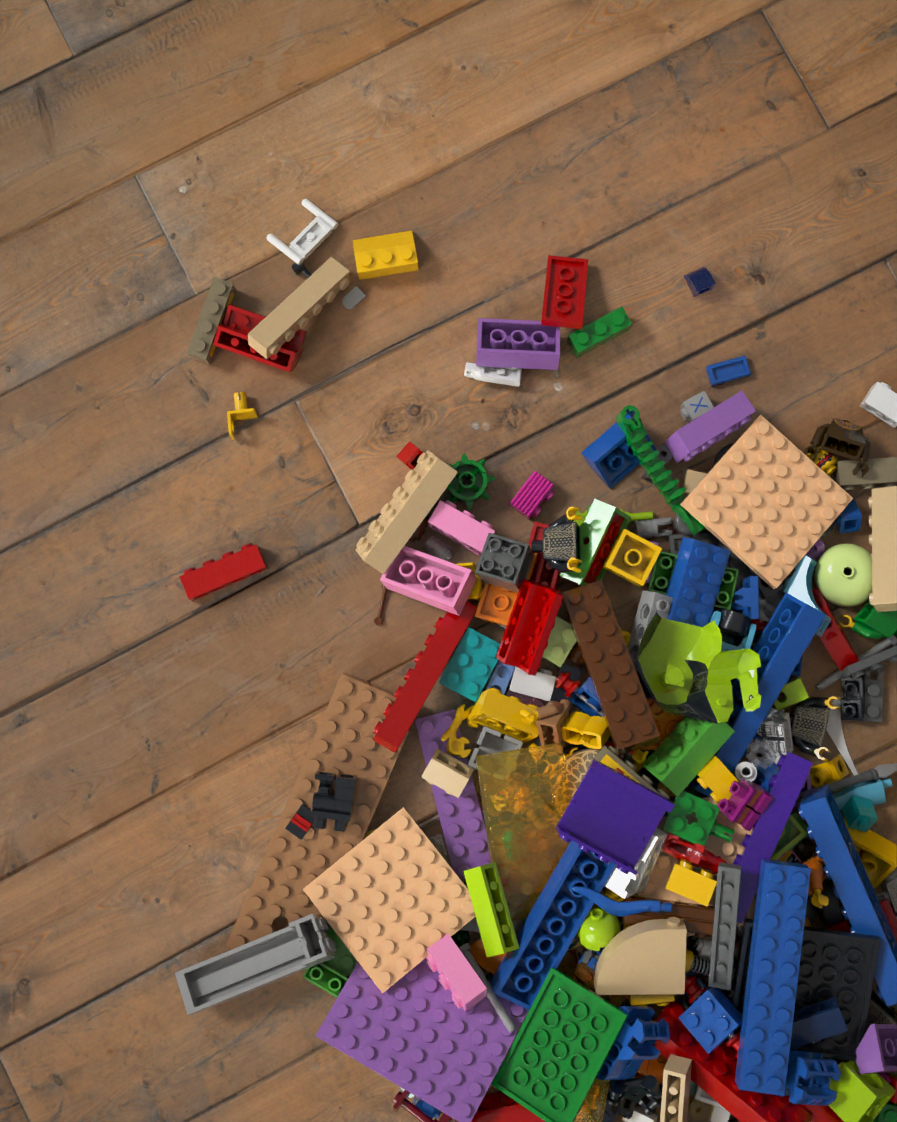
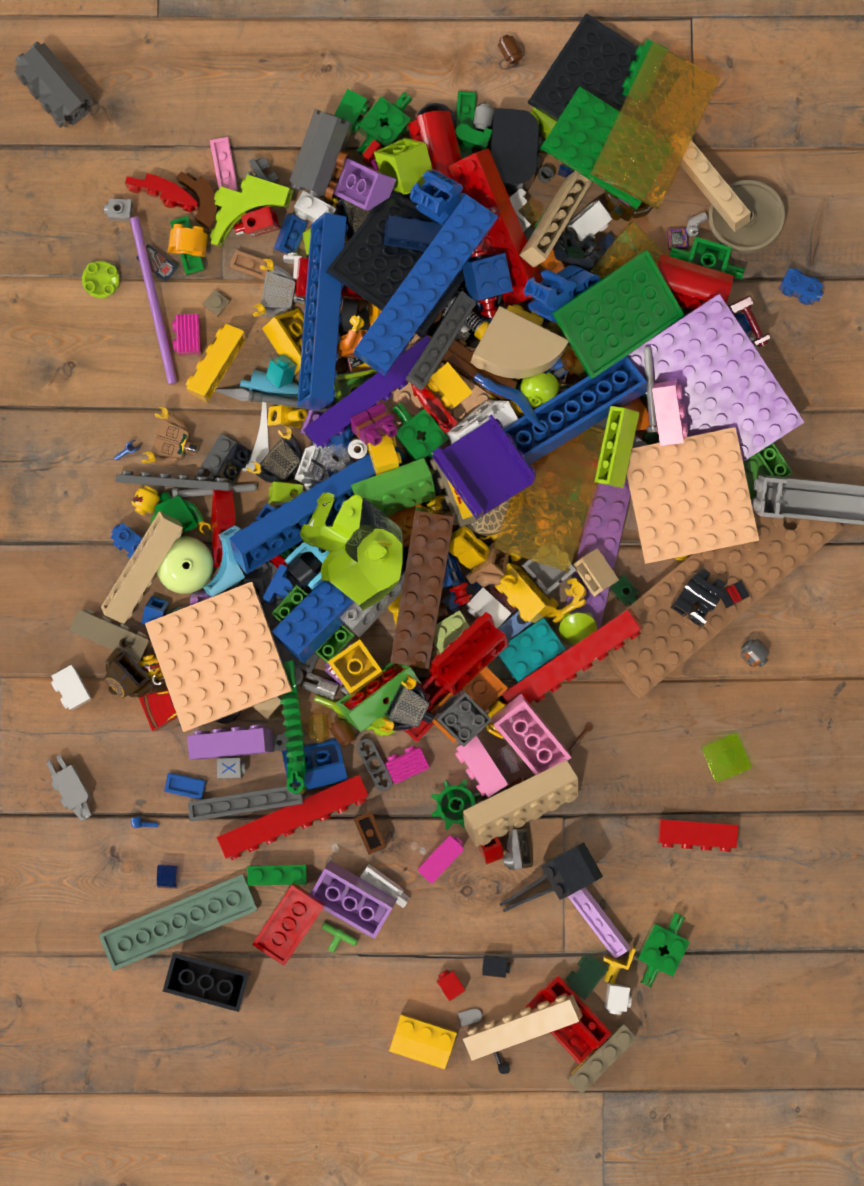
camera: 160 degrees left, 0 degrees up
white plate [267,199,339,265] -> none
none -> light grey hinge [46,754,92,821]
none -> sand green plate [99,874,258,971]
none -> blue hand [131,816,158,828]
none -> torso [138,690,178,732]
none -> black brick [162,951,251,1012]
none -> dark grey plate [188,784,304,822]
none -> red brick [216,775,369,861]
none -> clear yellow brick [308,714,329,743]
none -> bright green piece [321,922,358,953]
none -> reddish brown brick [330,718,357,747]
none -> reddish brown brick [354,811,387,855]
none -> dark grey beam [357,739,392,791]
none -> dark pink arch [417,835,464,884]
none -> red brick [436,969,466,1001]
none -> black brick [482,955,511,978]
none -> black slope [499,842,603,912]
none -> flat silver slope [503,829,533,870]
none -> lime dish [559,612,597,645]
none -> clear green brick [565,954,608,1000]
none -> lavender plate [568,887,631,959]
none -> white brick [604,983,632,1015]
none -> dark green brick [609,575,639,606]
none -> green brick [636,912,690,988]
none -> clear neon green slope [701,732,752,783]
none -> dark grey head [741,639,769,667]

